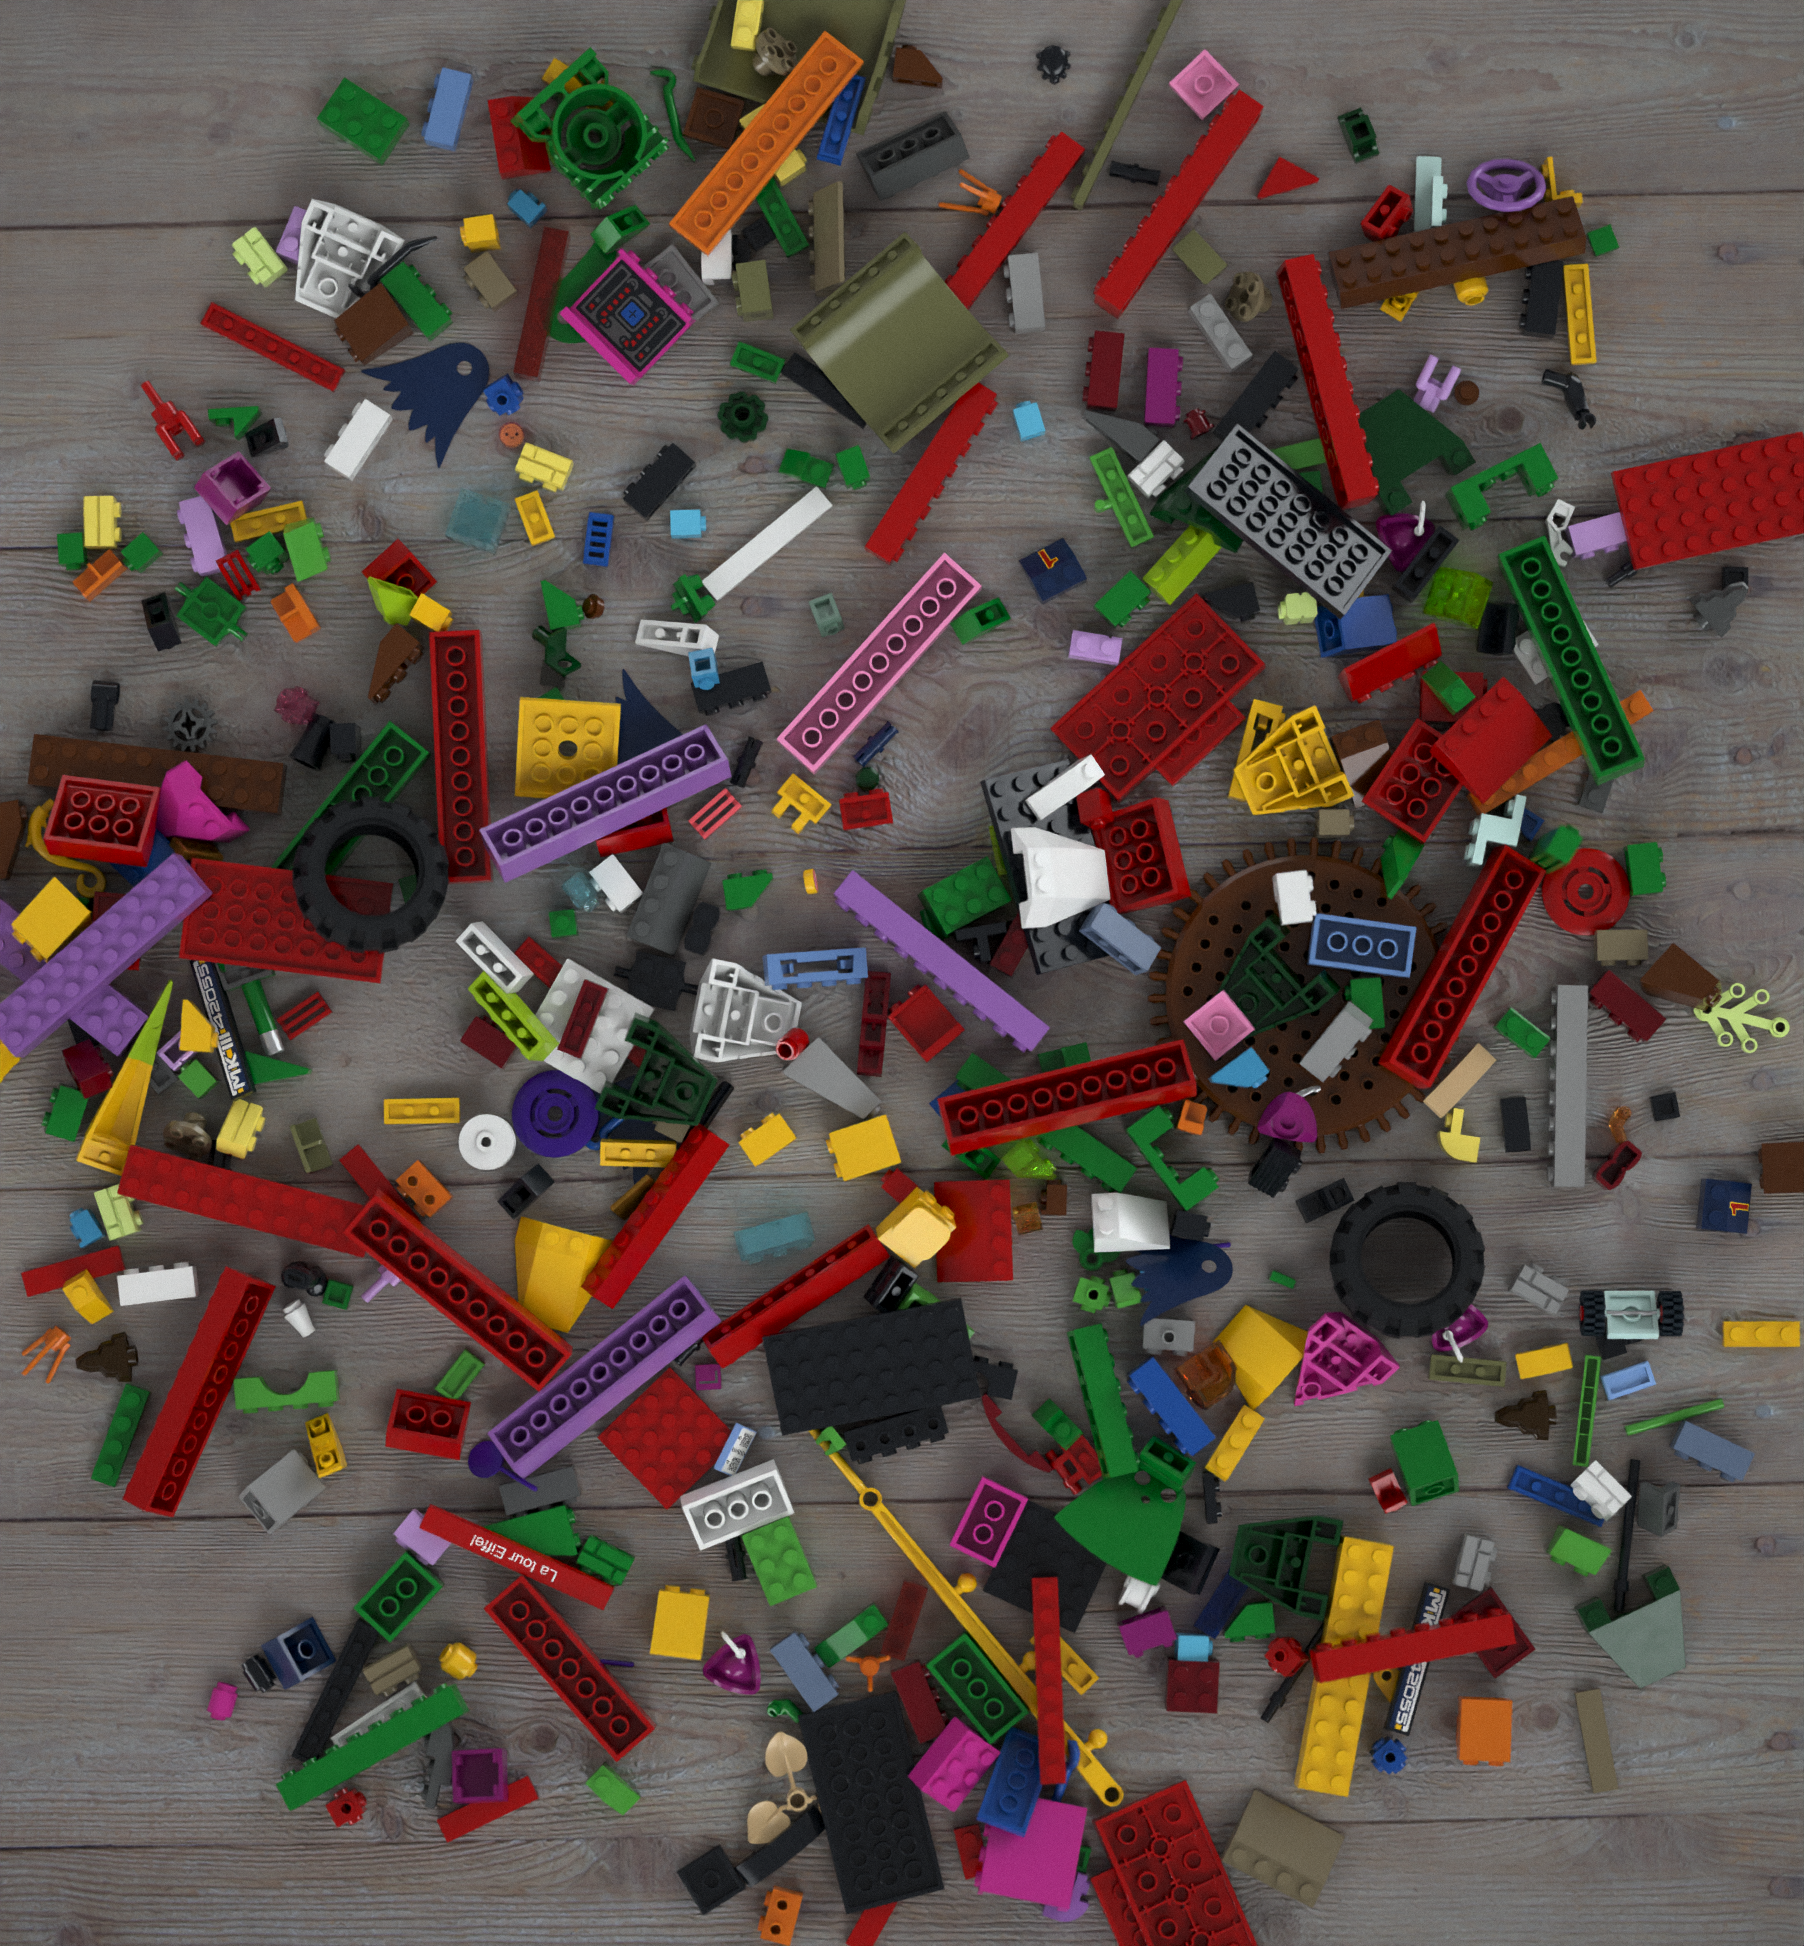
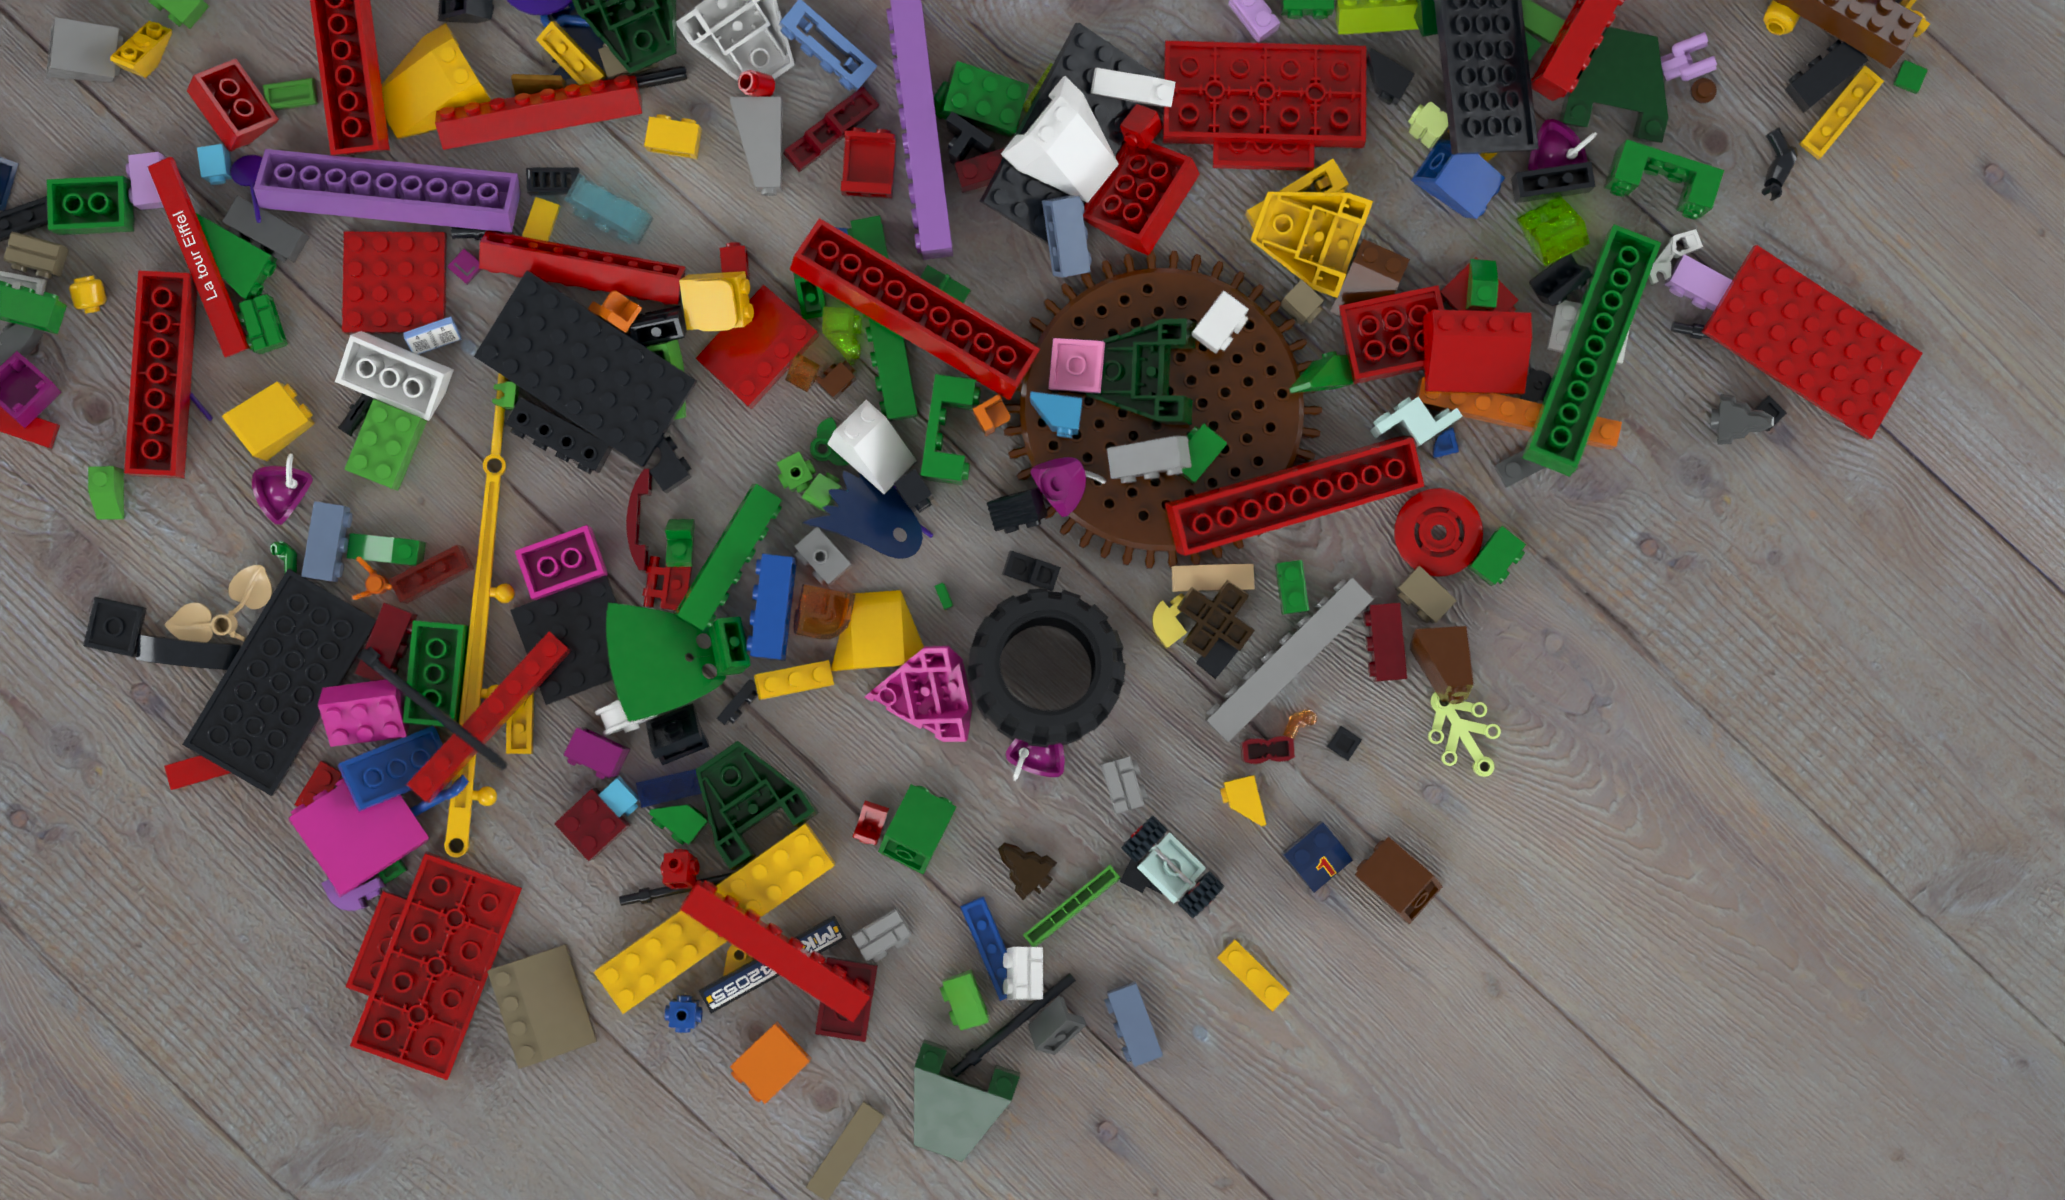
camera: 45 degrees right, 0 degrees up
orange brick [757,1885,803,1946] -> none
yellow slope [826,1114,902,1181] -> none
medium blue brick [1307,913,1416,979] -> none
red slope [1337,623,1442,704] -> none
olive plate [1428,1354,1507,1387] -> none
yellow slope [1515,1342,1573,1379] -> none
green brick [1527,824,1583,874] -> none
light blue tile [1599,1360,1656,1401] -> none
bright green piece [1625,1398,1724,1436] -> none
none -> medium azure brick [197,144,232,185]
none -> black hinge [357,646,507,770]
none -> yellow tile [522,197,561,241]
none -> black slope [526,167,581,196]
none -> orange panel [588,291,642,333]
none -> dark brown plate [1177,580,1255,658]
none -> yellow slope [1220,775,1266,826]

